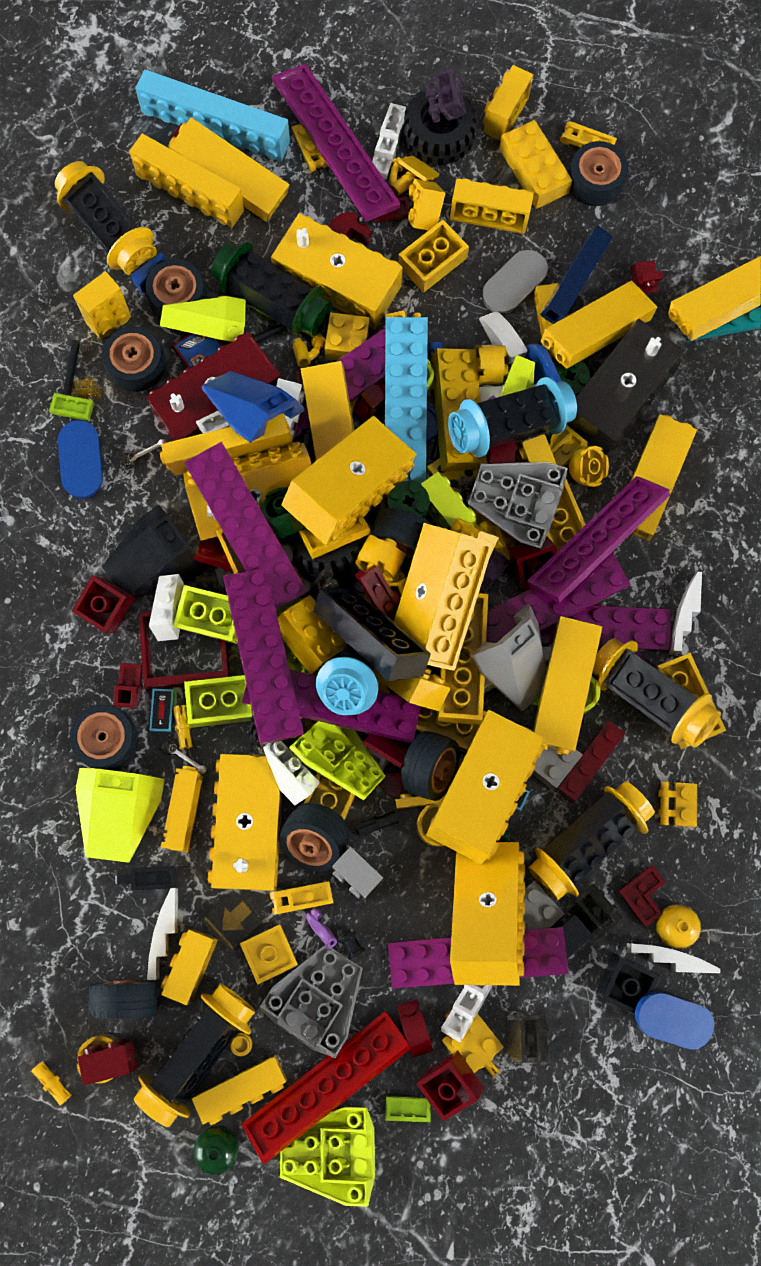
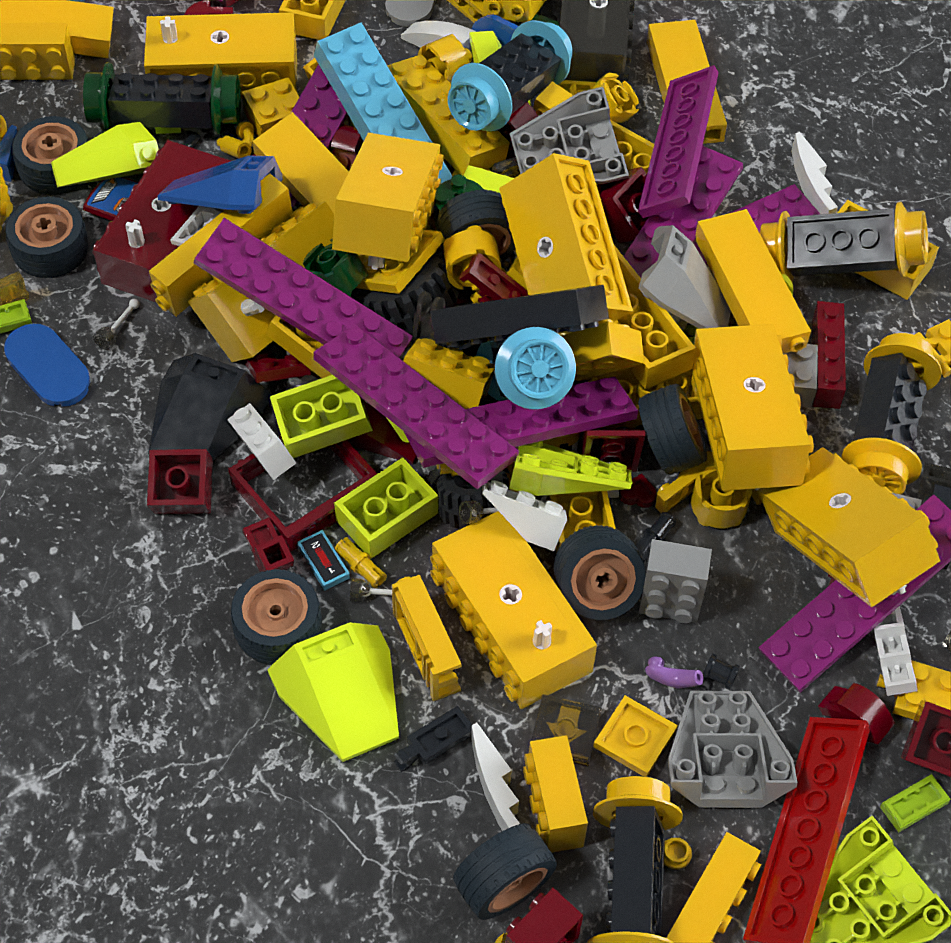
camera: 30 degrees left, 20 degrees down
yellow plate [270,881,333,915] -> none

